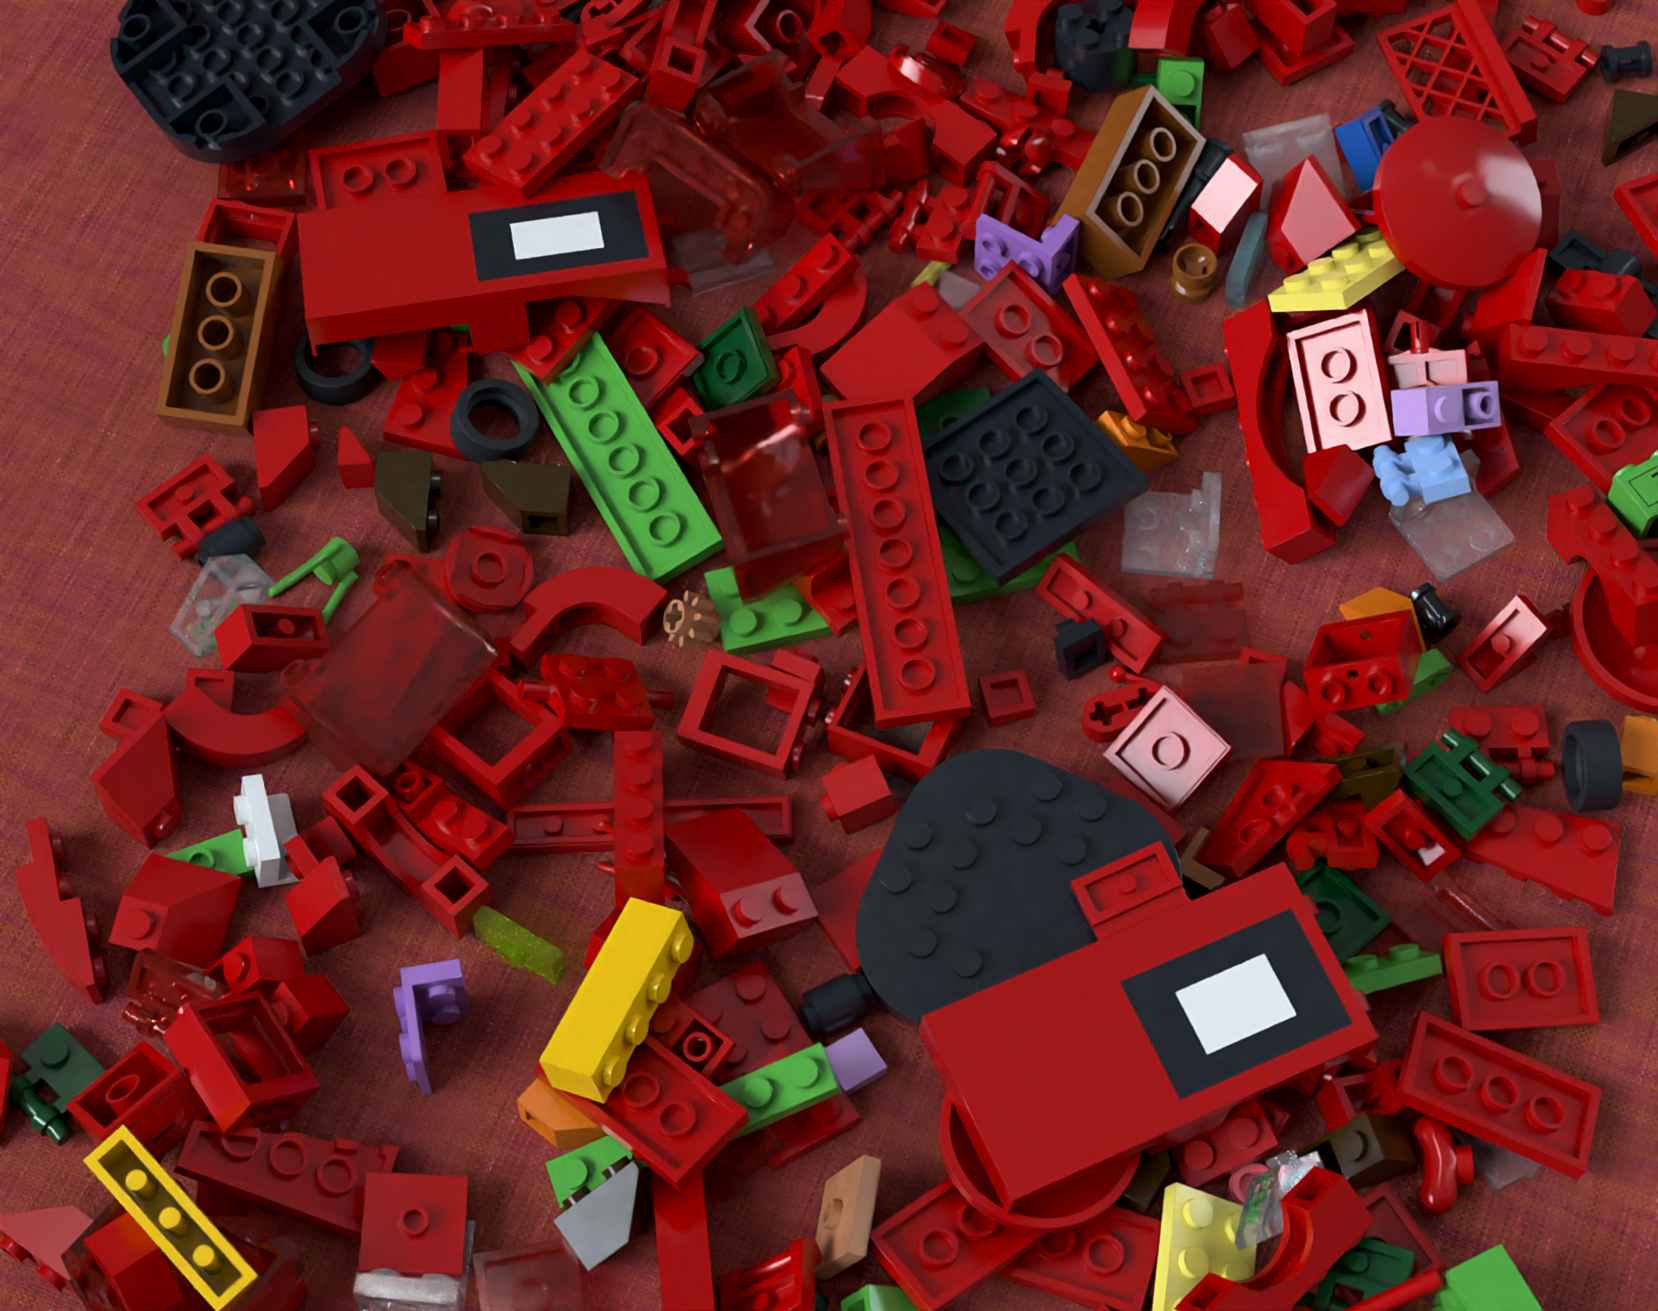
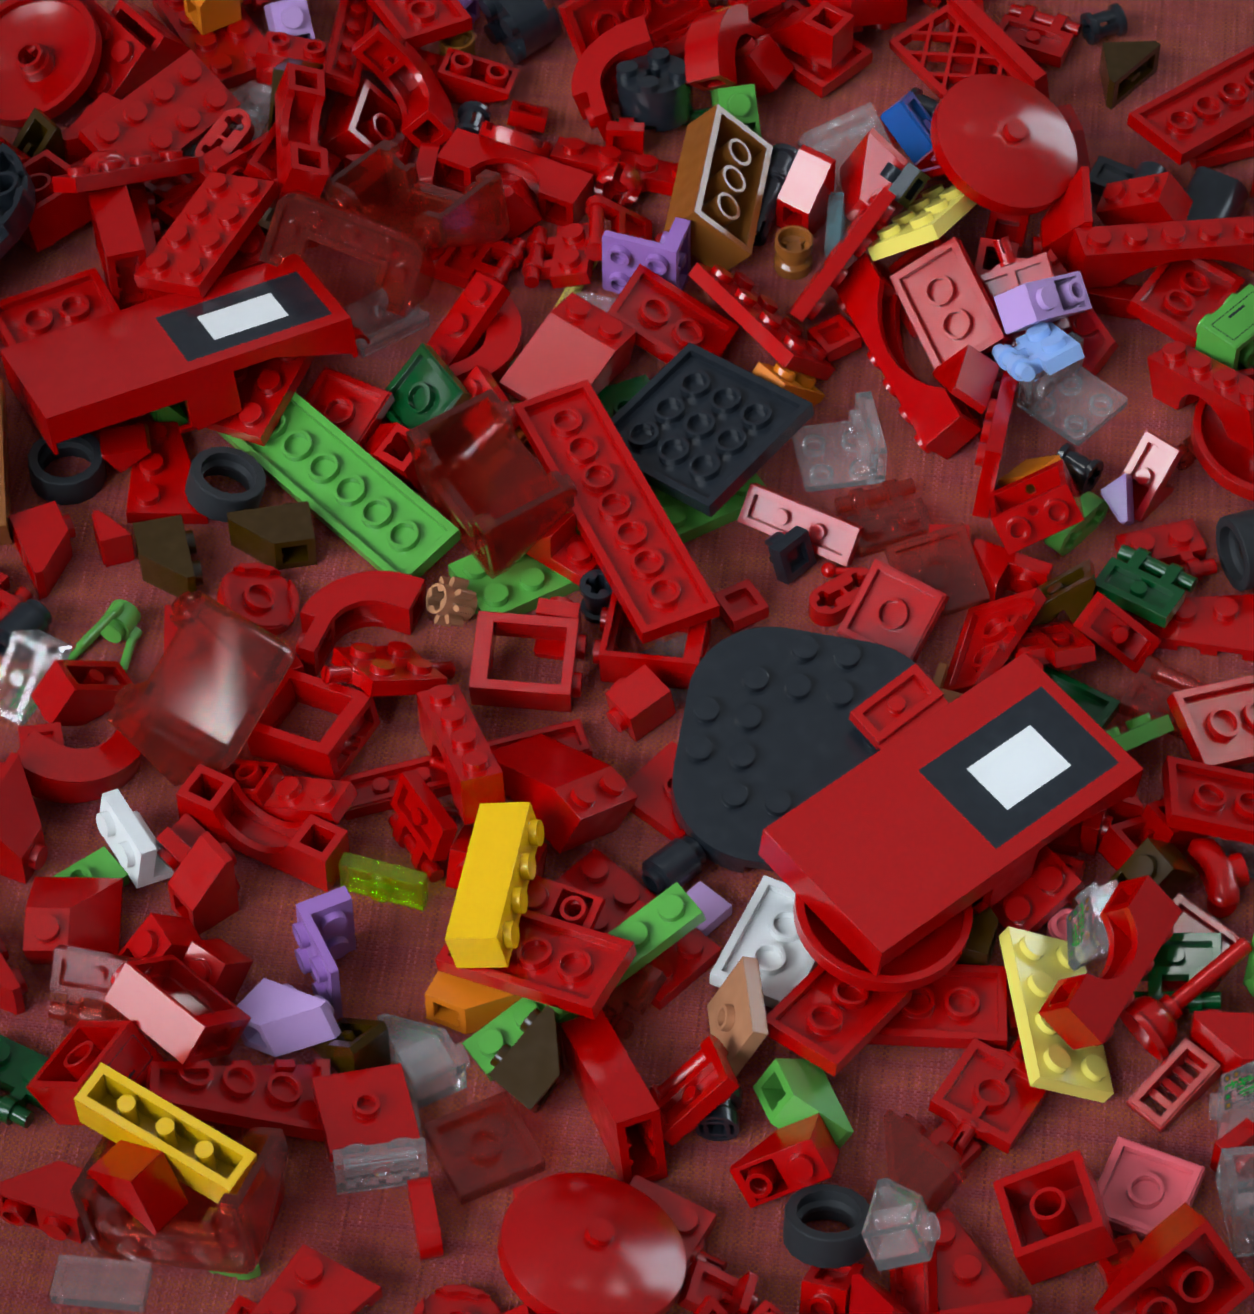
camera: 15 degrees left, 10 degrees down
none -> lavender slope [237,978,342,1057]
none -> dark brown slope [312,1017,391,1073]
none -> clear slope [377,1013,471,1109]
none -> red plate [388,770,458,883]
none -> black bush [455,101,491,137]
none -> black bush [579,569,613,624]
none -> white plate [709,875,818,1008]
none -> red wing [786,187,896,323]
none -> black tile [880,162,930,209]
none -> red wing [972,370,1018,519]
none -> medium lavender slope [1100,474,1134,526]

